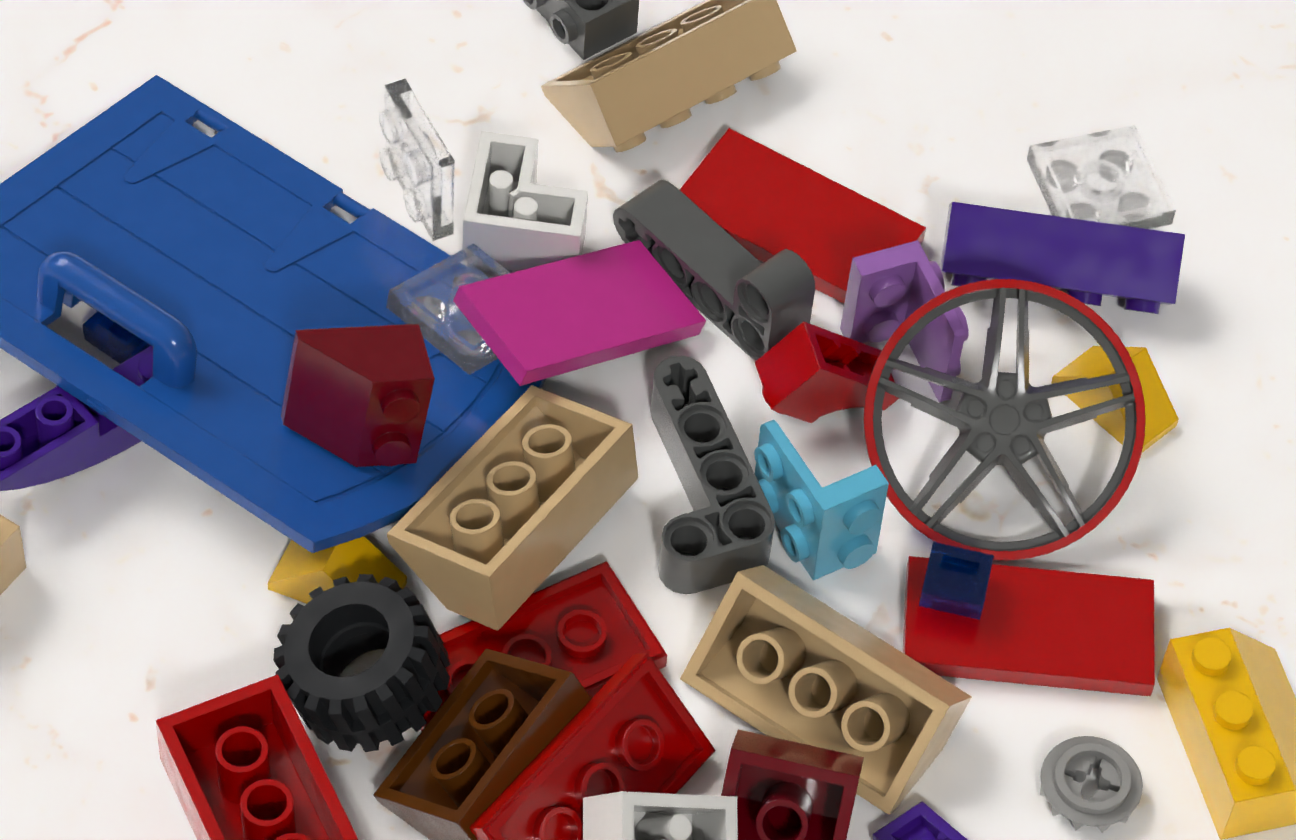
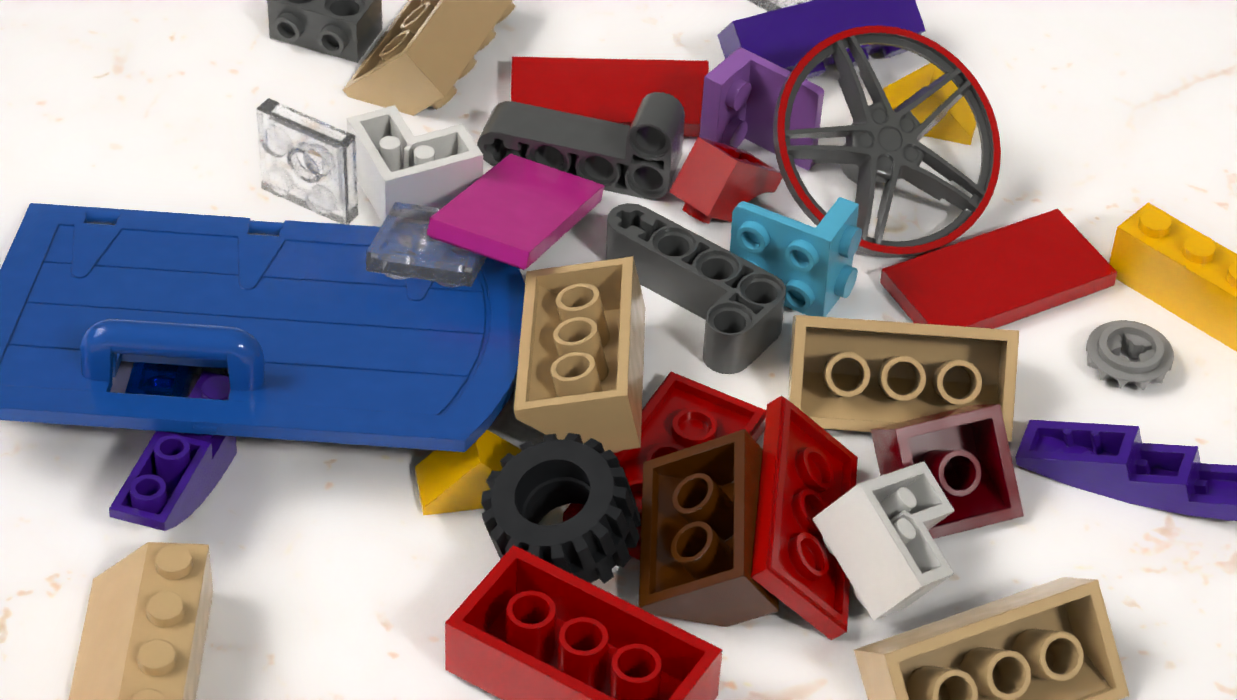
camera: 30 degrees left, 10 degrees down
dark red slope [281,324,435,467] -> none
clear blue plate [919,542,994,620] -> none

